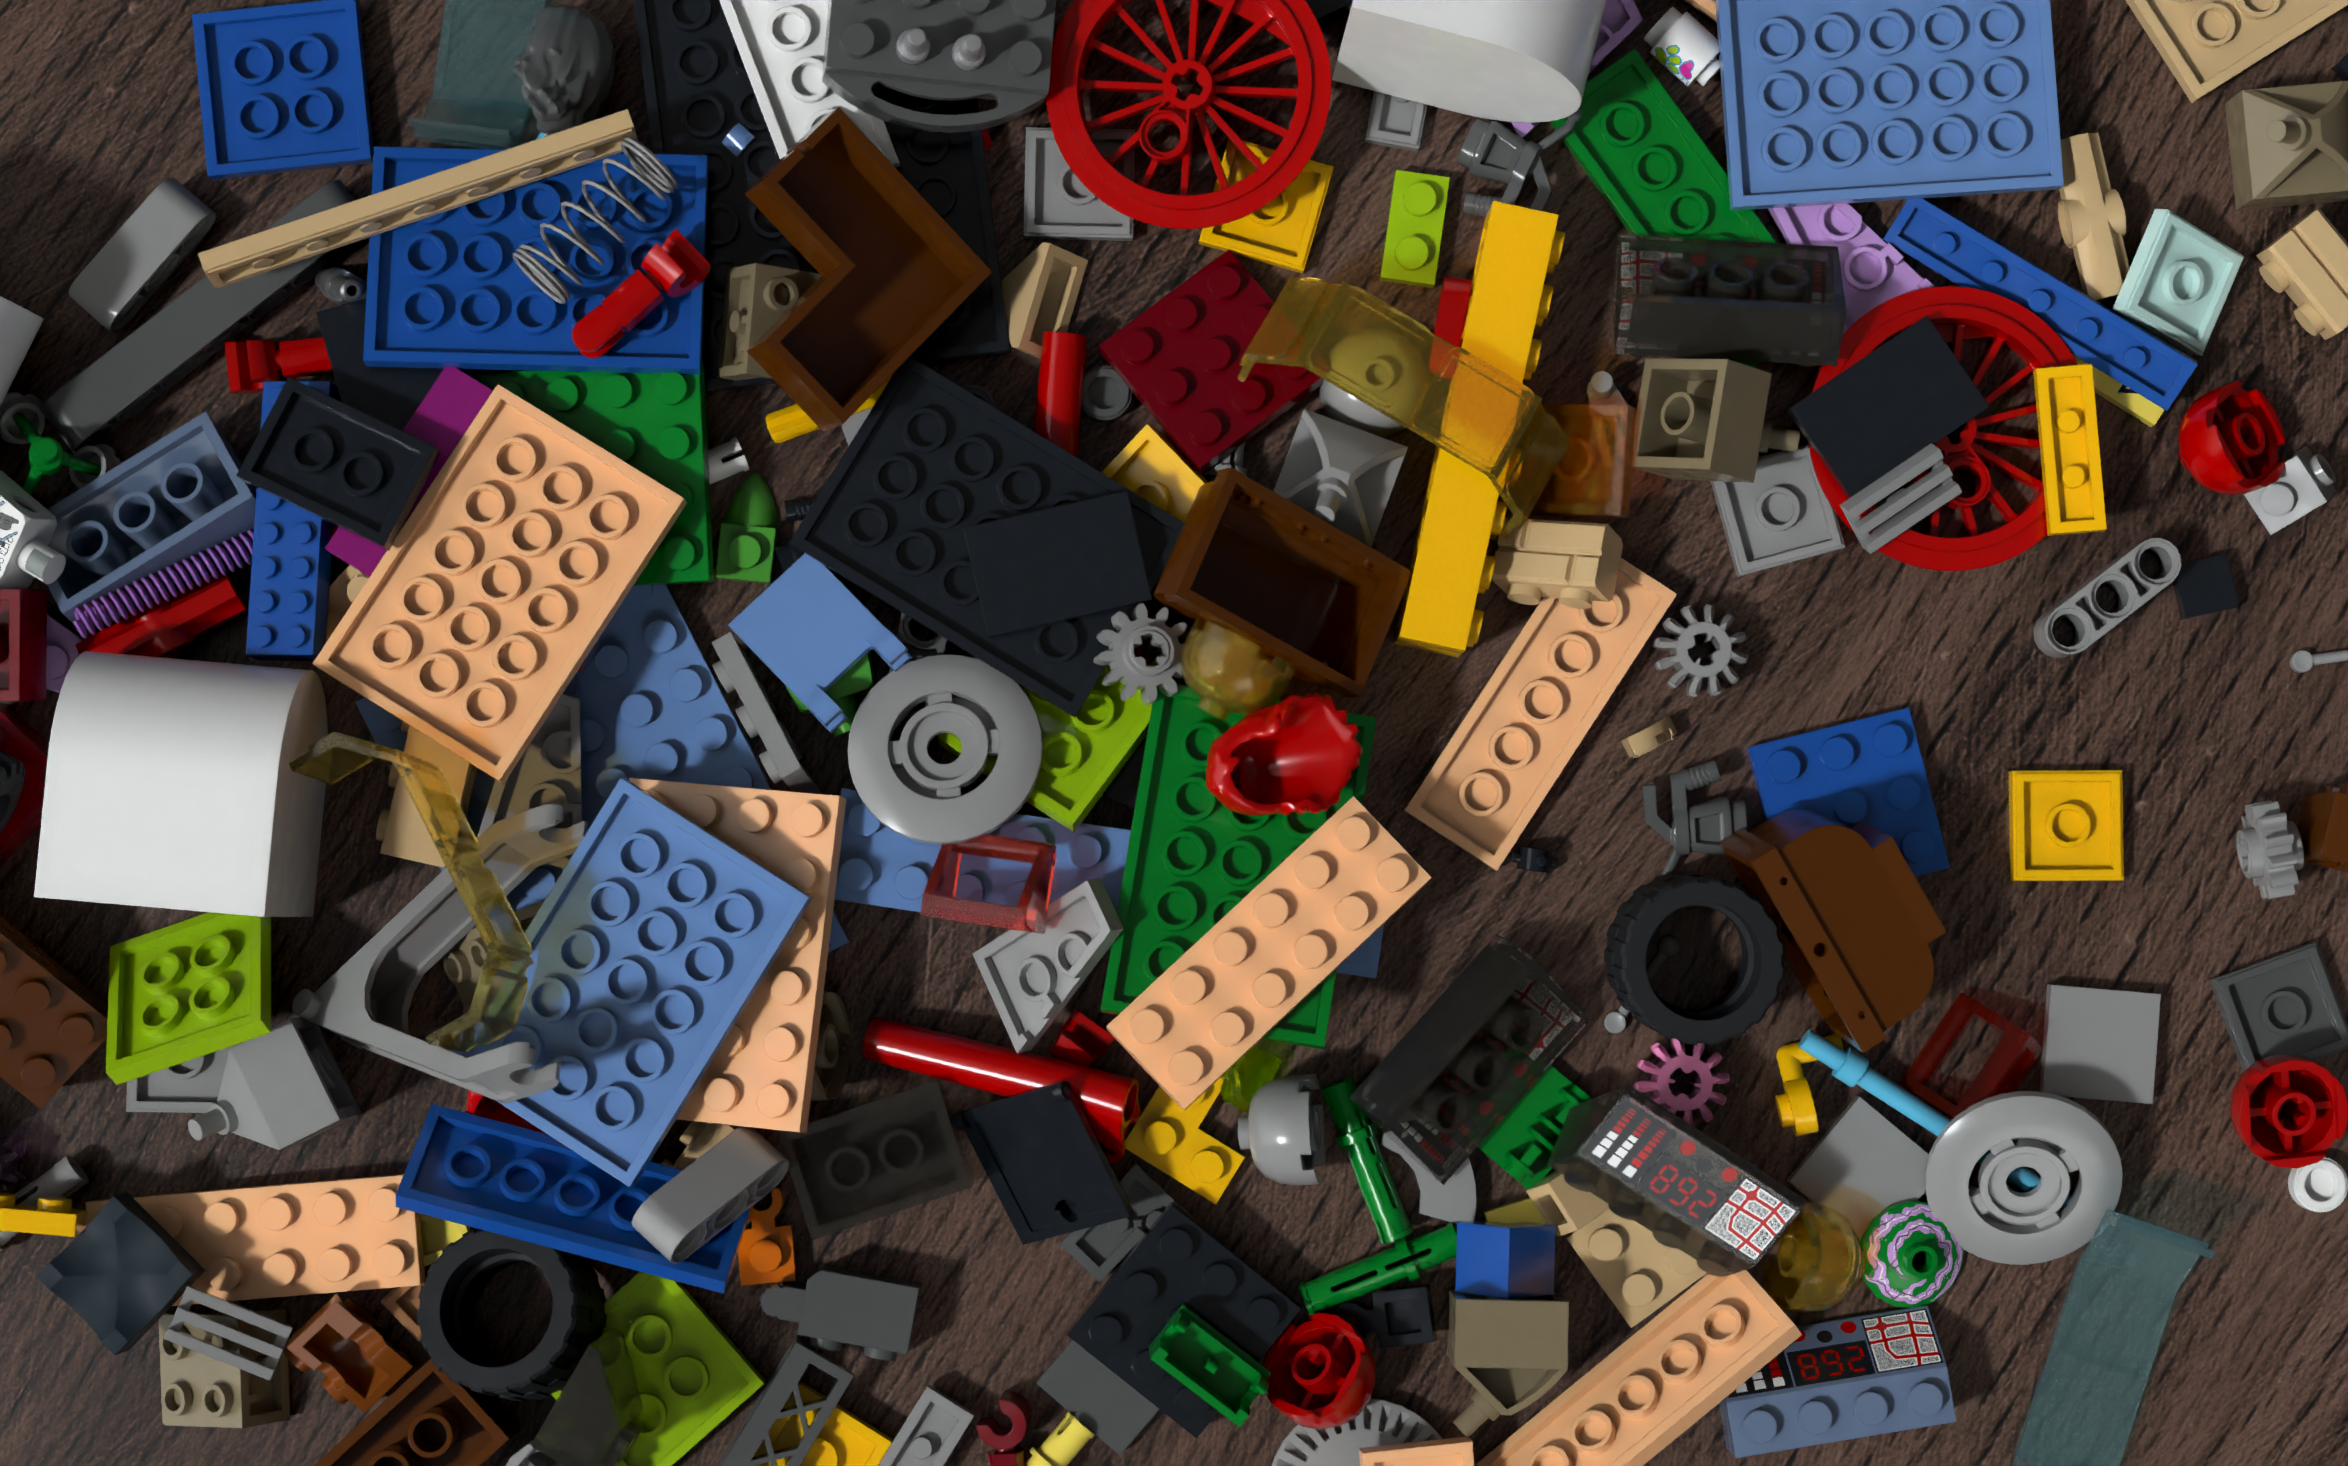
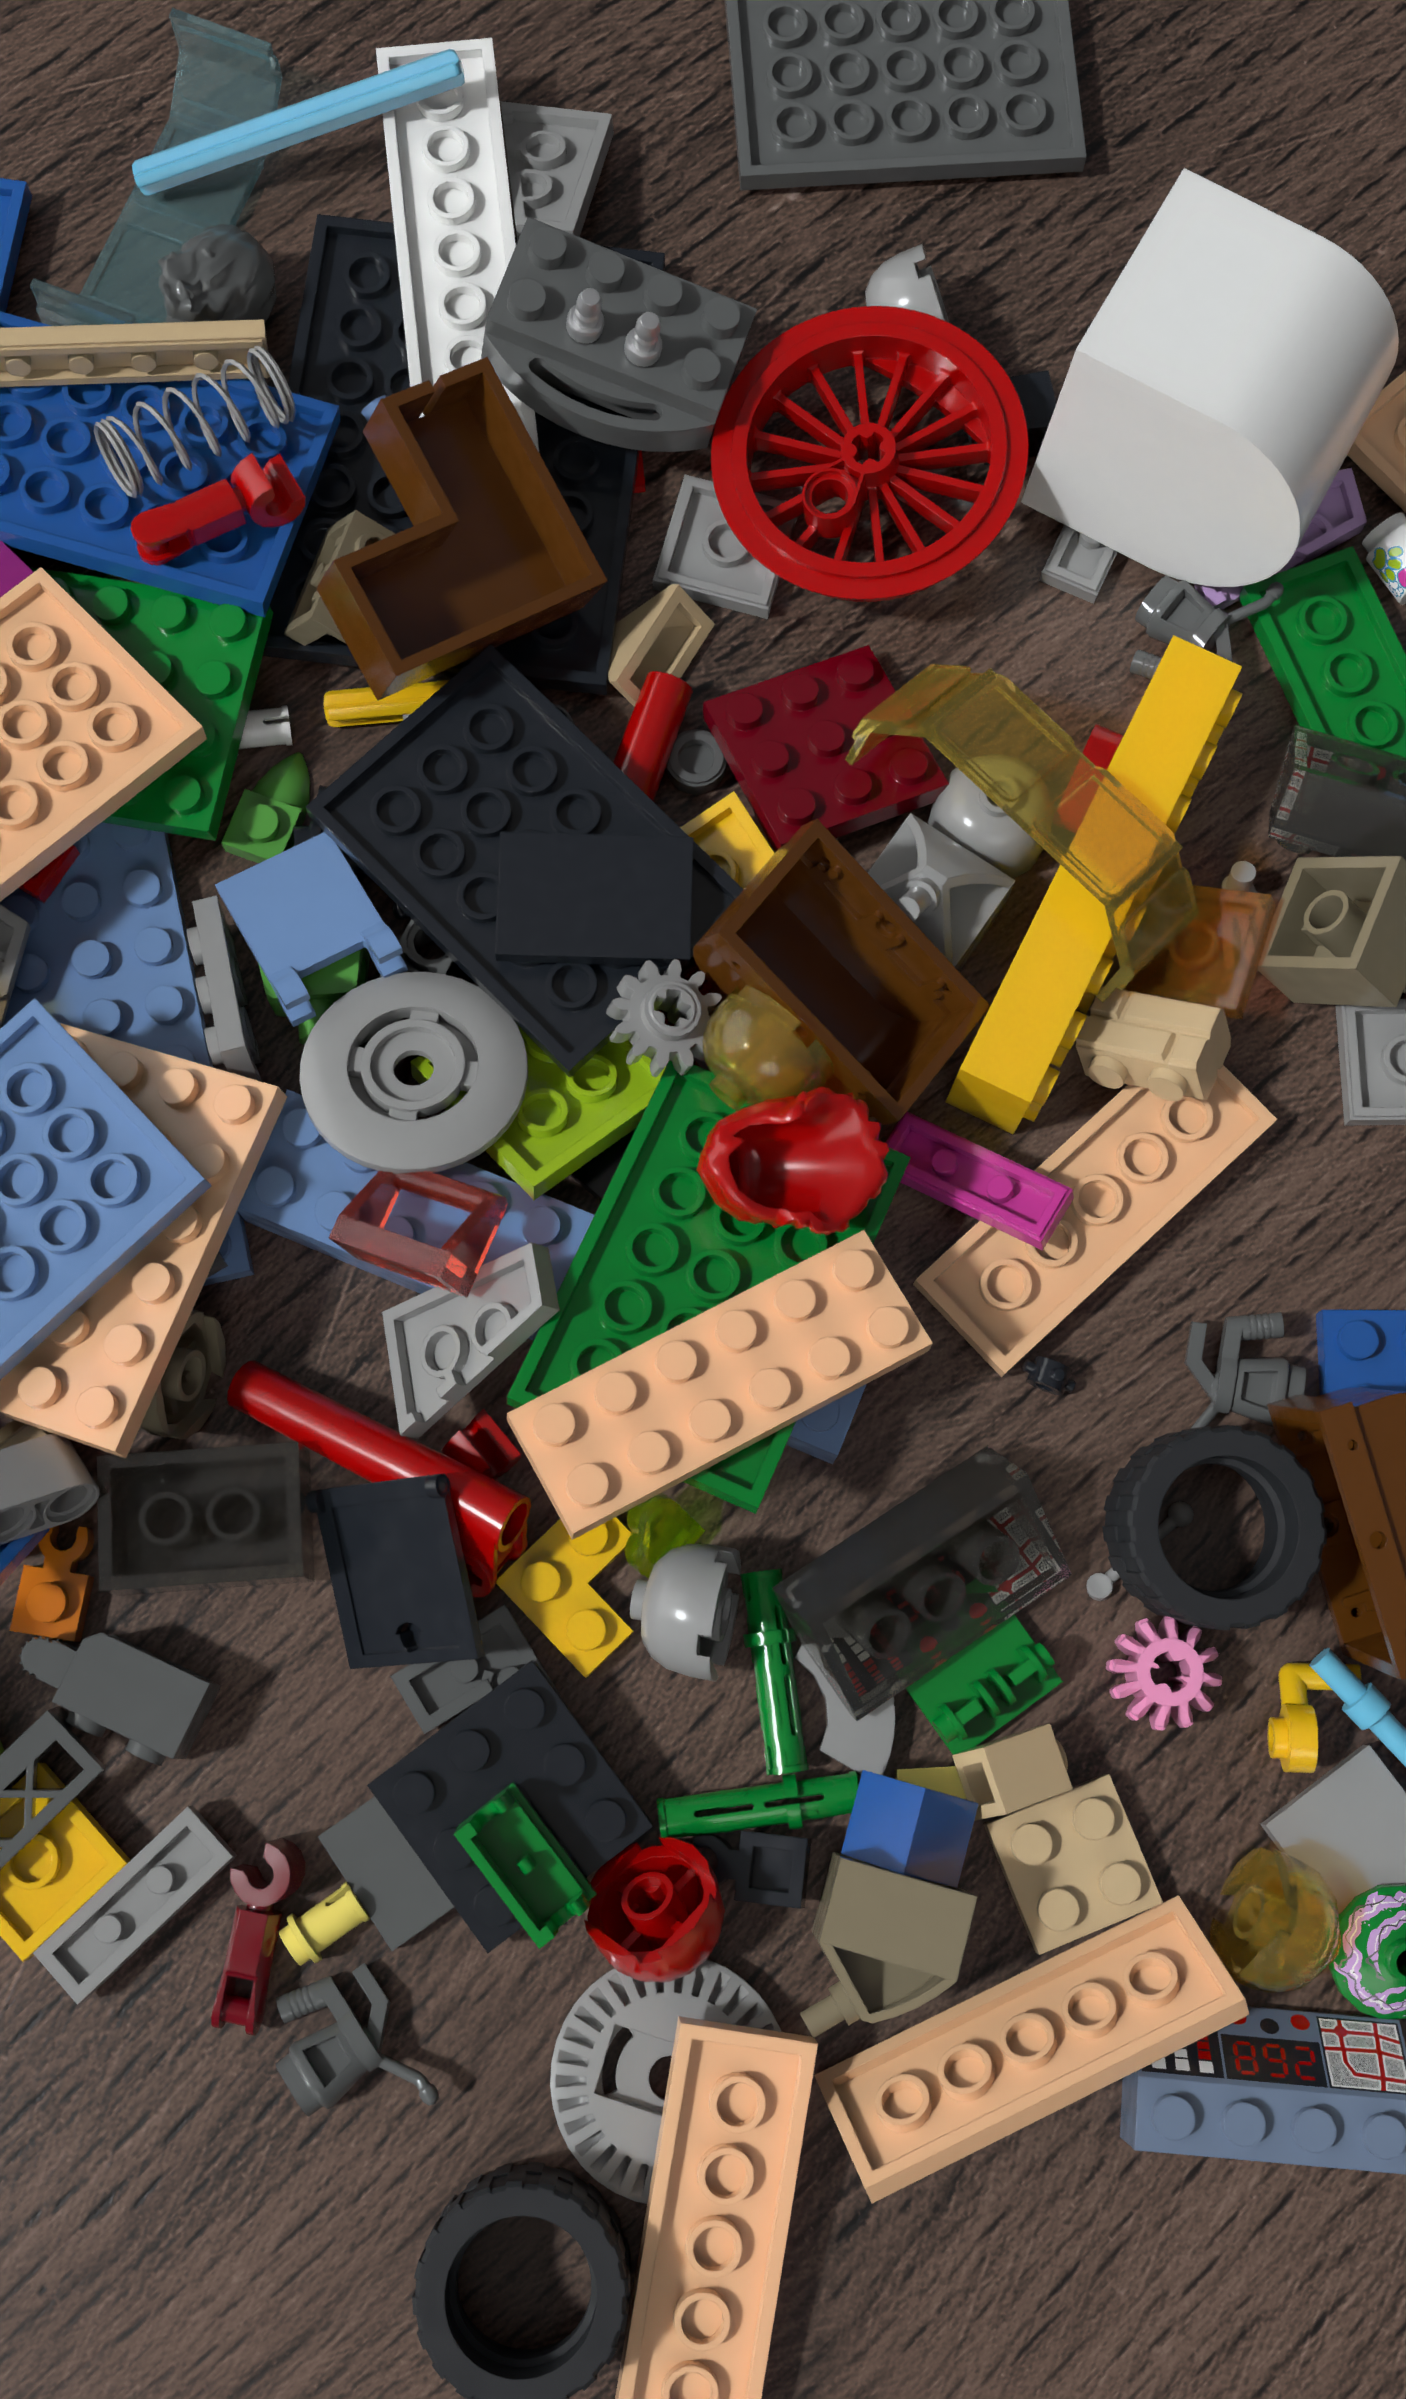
camera: 10 degrees right, 10 degrees down
yellow tile [1199,138,1334,274] -> none
lime plate [1380,170,1450,288] -> none
slope [1547,1084,1806,1277] -> none
tan tile [1621,716,1678,759] -> none
light grey gear [1653,604,1748,698] -> none
none -> dark pink tile [885,1112,1074,1251]

